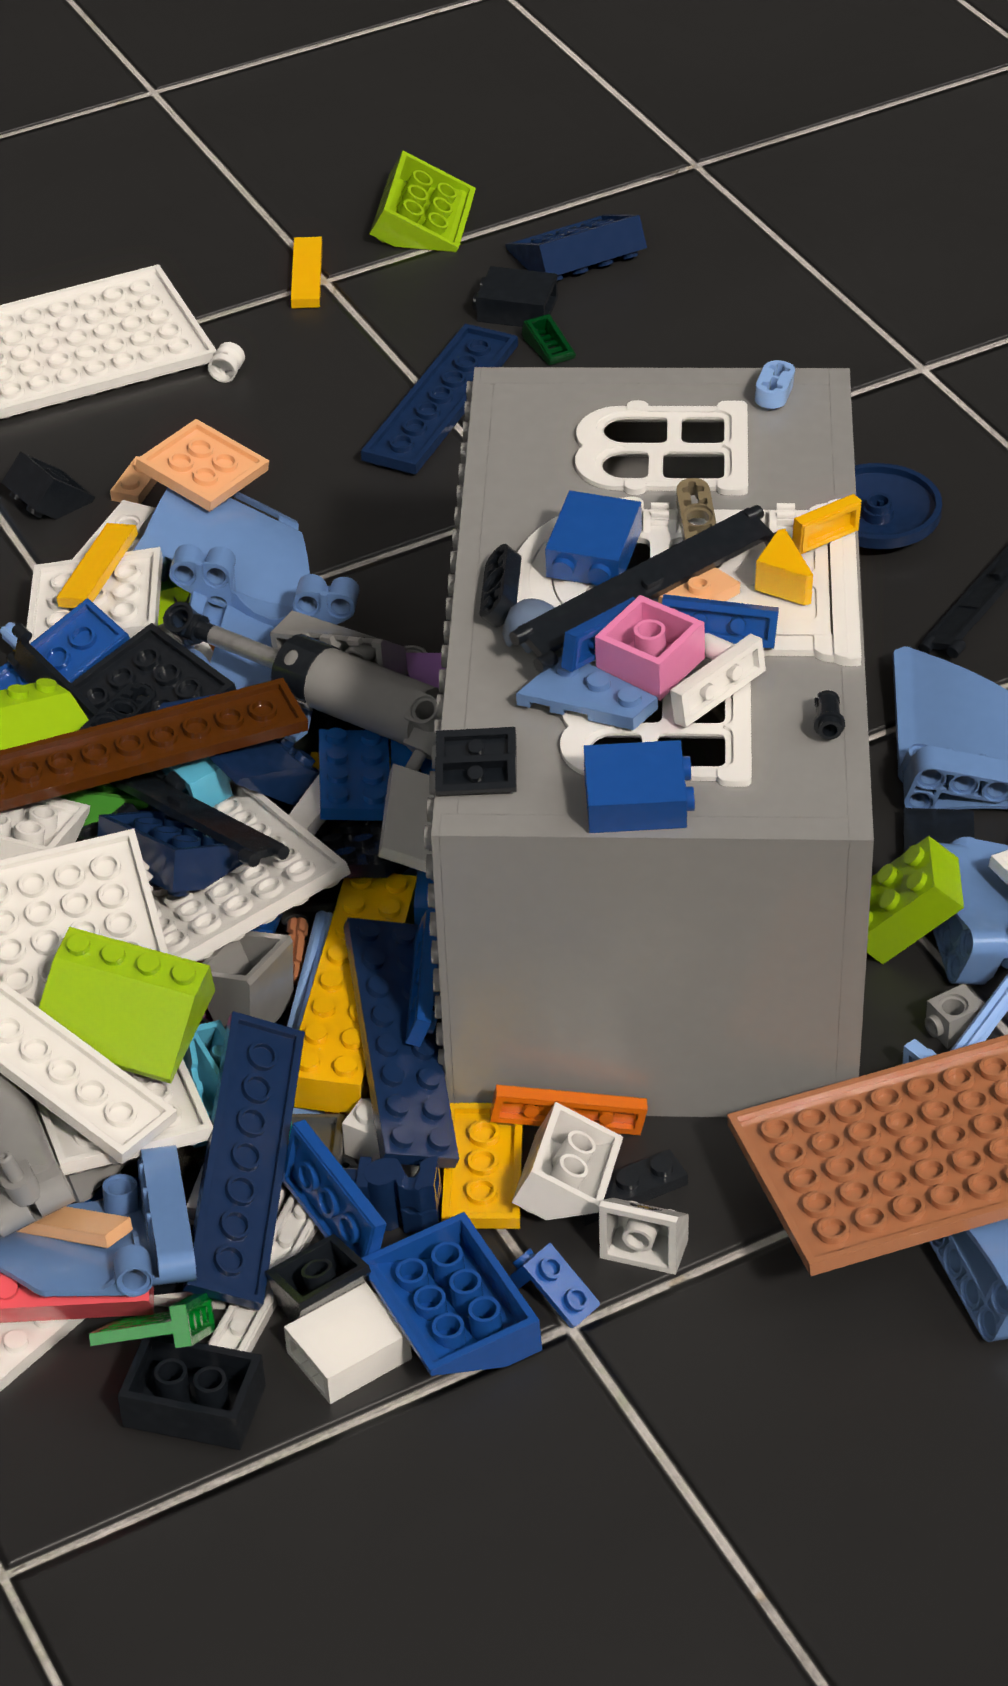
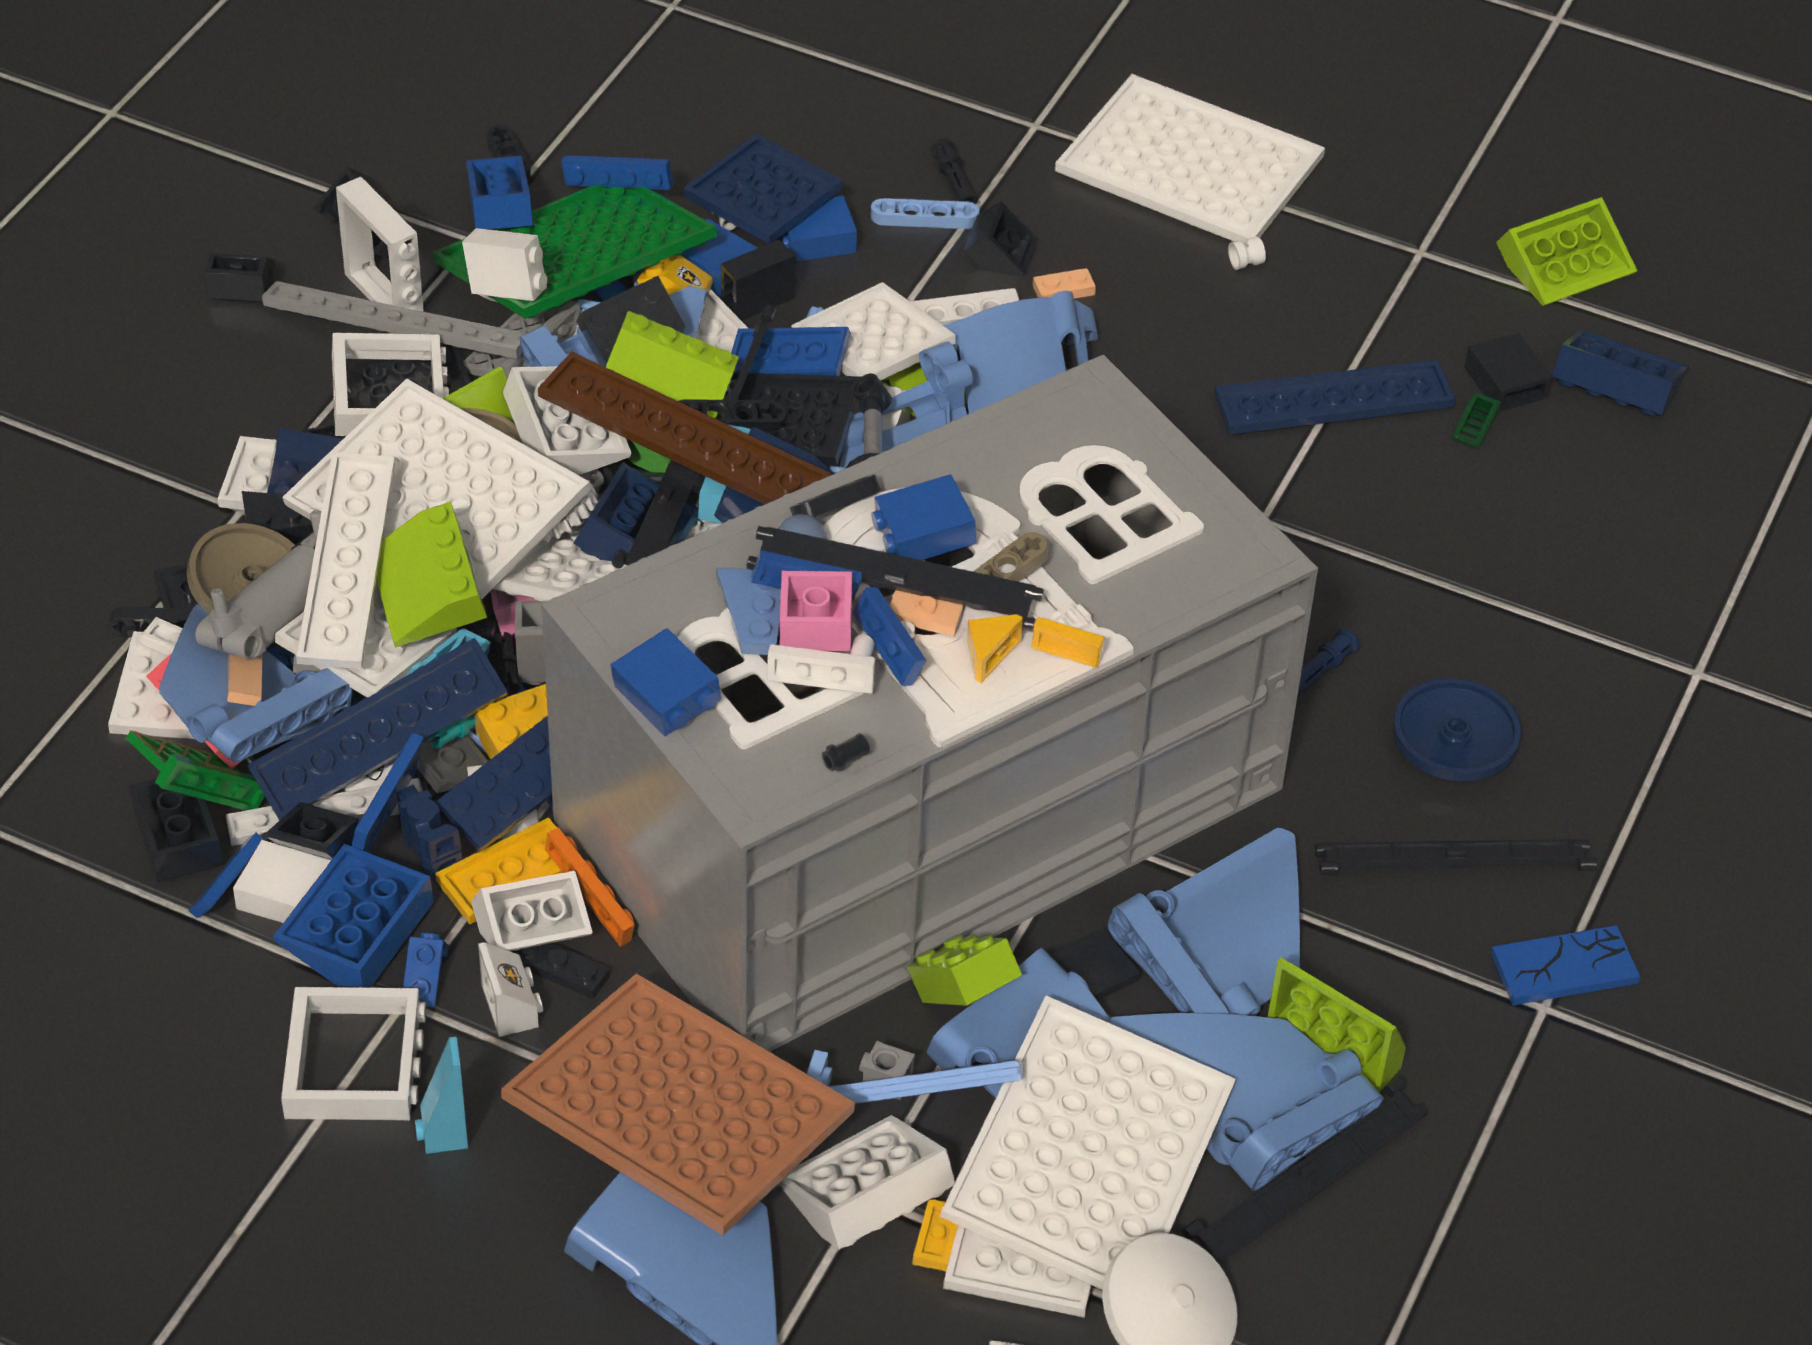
camera: 50 degrees right, 5 degrees up
yellow tile [56,523,138,608] -> none
light nougat plate [136,419,269,512] -> none
yellow tile [291,237,322,309] -> none
black slope [435,727,517,796] -> none
light blue beam [755,360,795,409] -> none
none -> blue tile [188,832,265,918]
none -> white window [281,987,426,1120]
none -> medium azure wedge [415,1037,468,1154]

